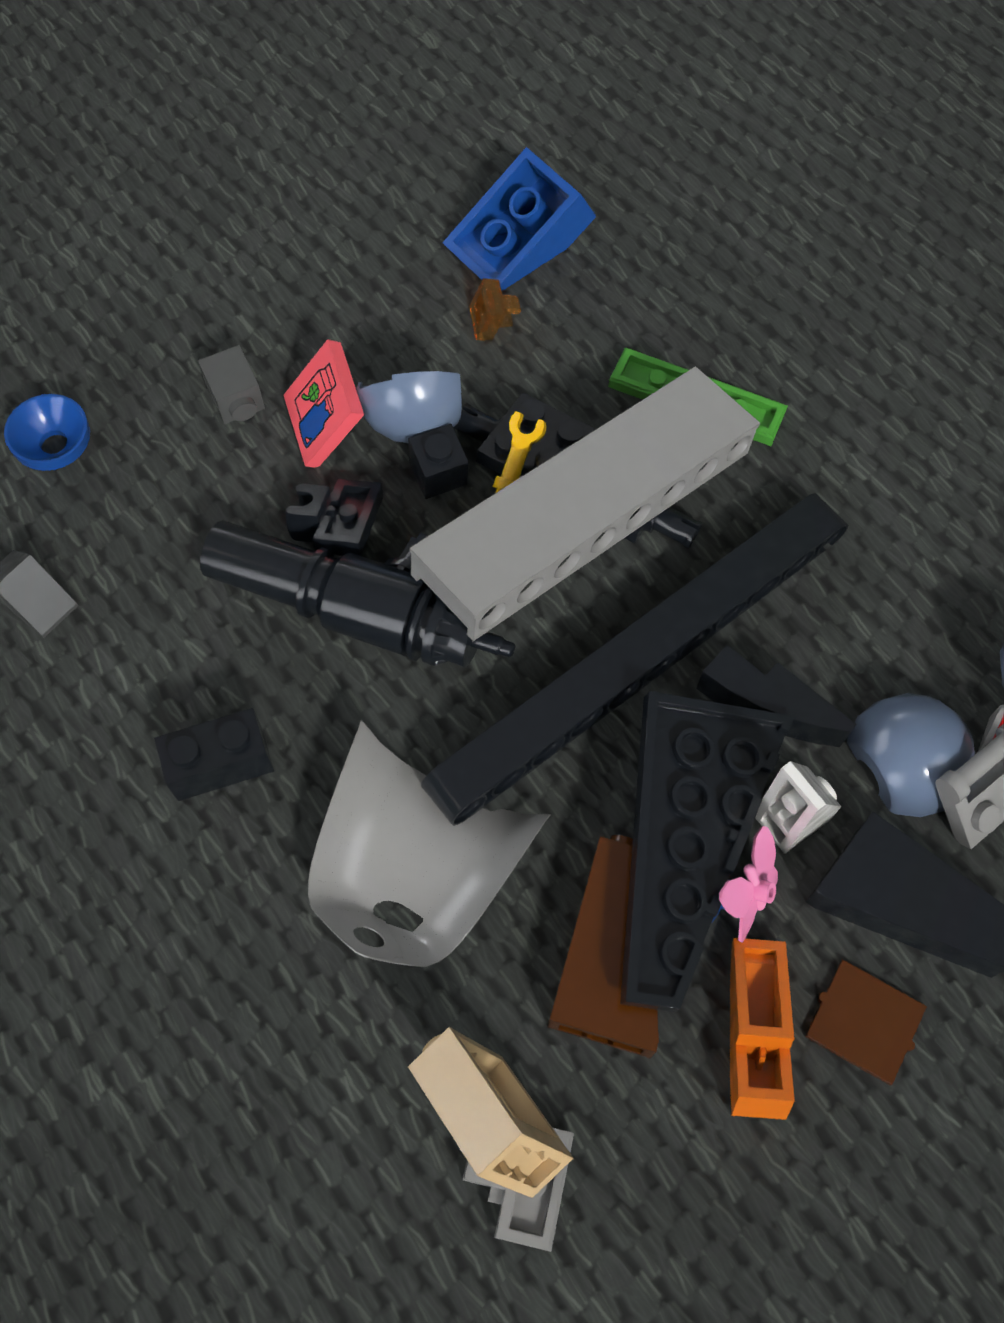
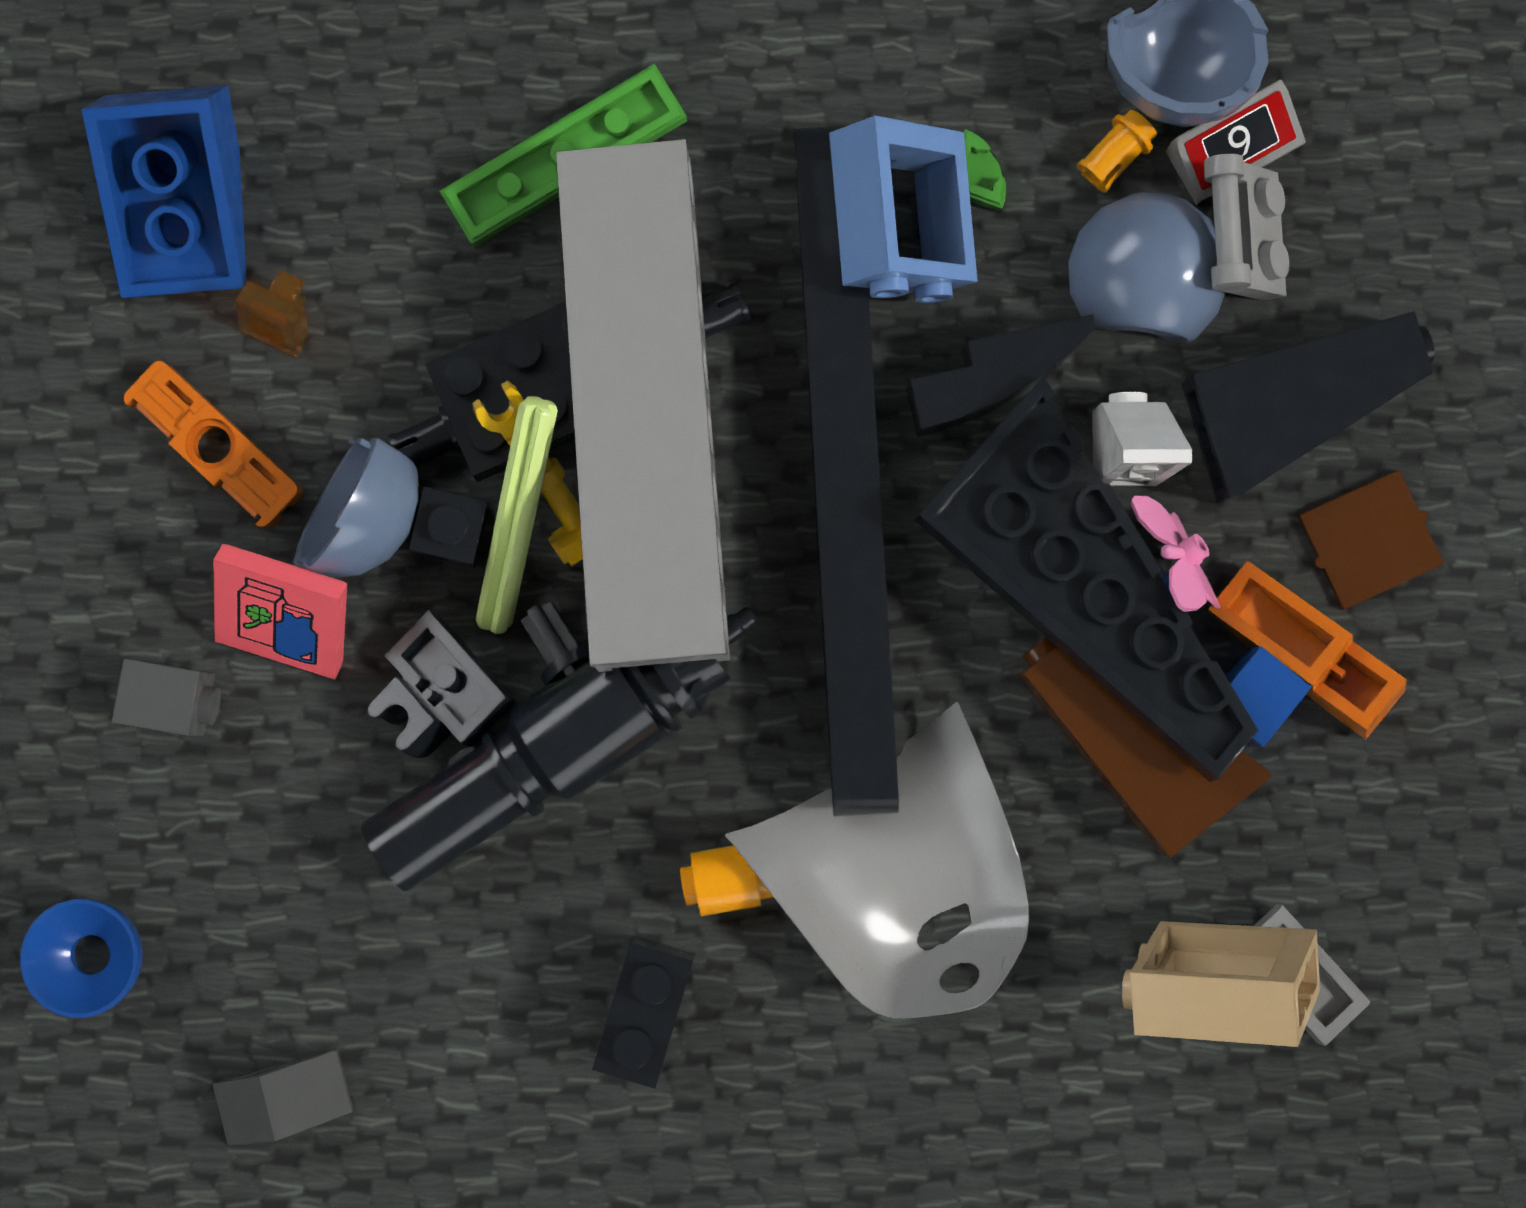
camera: 50 degrees left, 20 degrees up
none -> orange piece [124,361,303,529]
none -> yellowish green axle [475,396,558,634]
none -> light orange brick [680,845,773,917]
none -> medium blue window [829,115,978,303]
none -> bright green tile [964,129,1006,213]
none -> light orange pin [1076,110,1157,192]
none -> blue brick [1226,646,1312,747]

